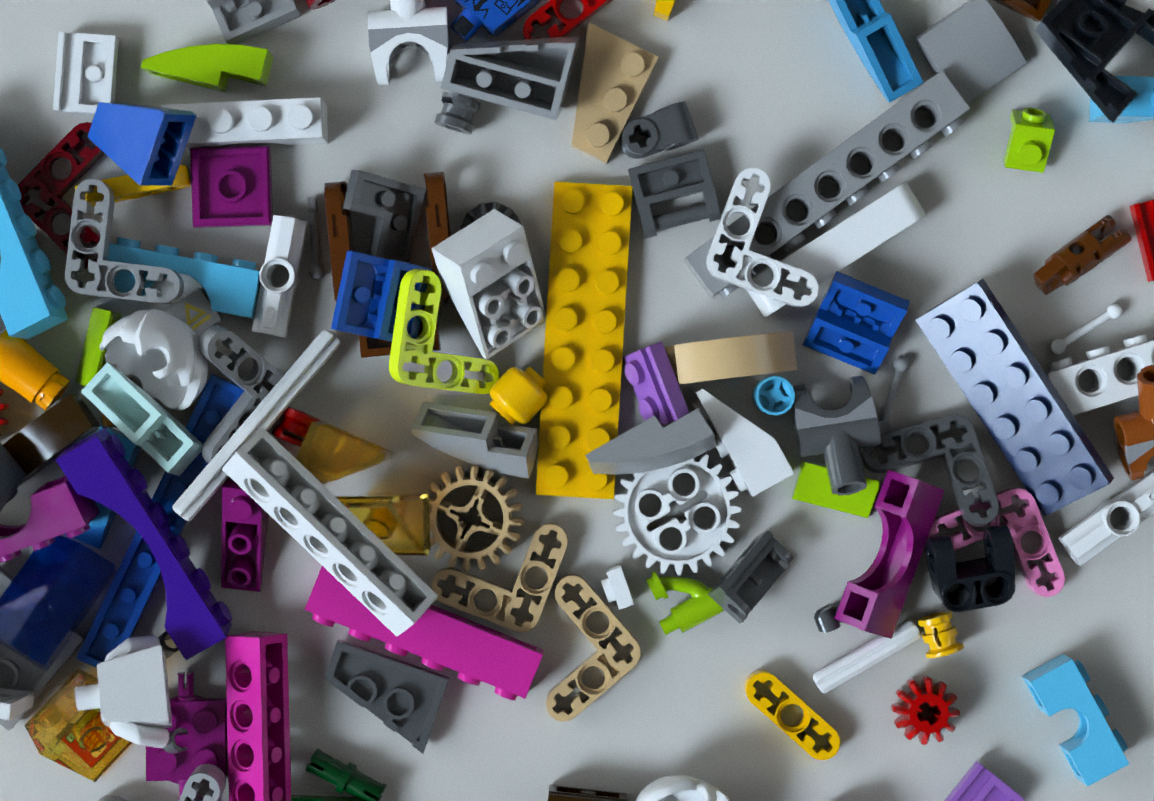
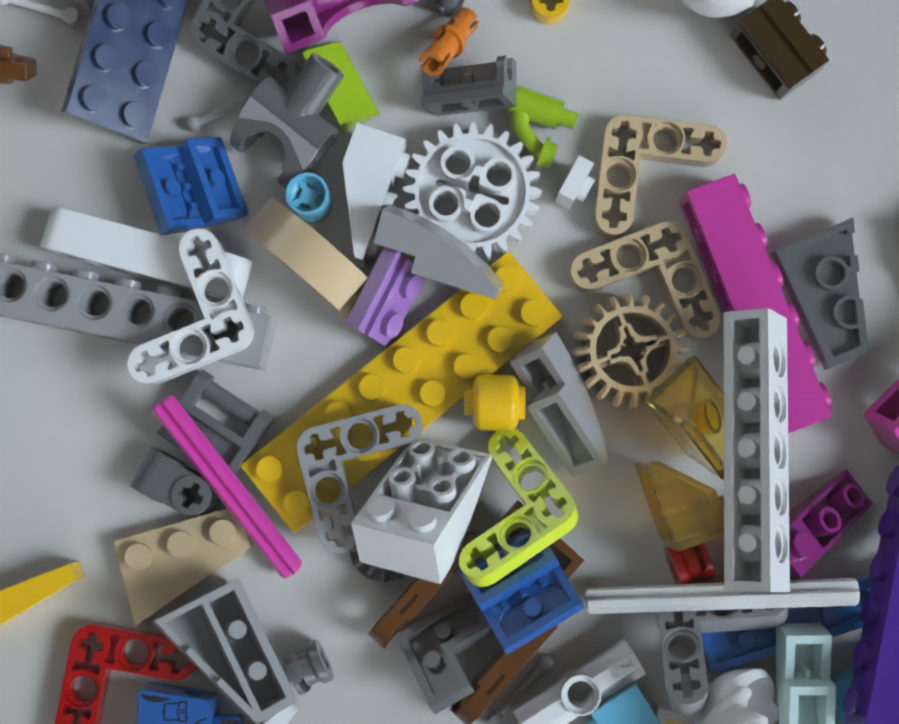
camera: 135 degrees left, 5 degrees down
none -> dark pink axle [152,395,302,579]
none -> light grey beam [297,404,423,554]
none -> orange pin [418,7,479,76]

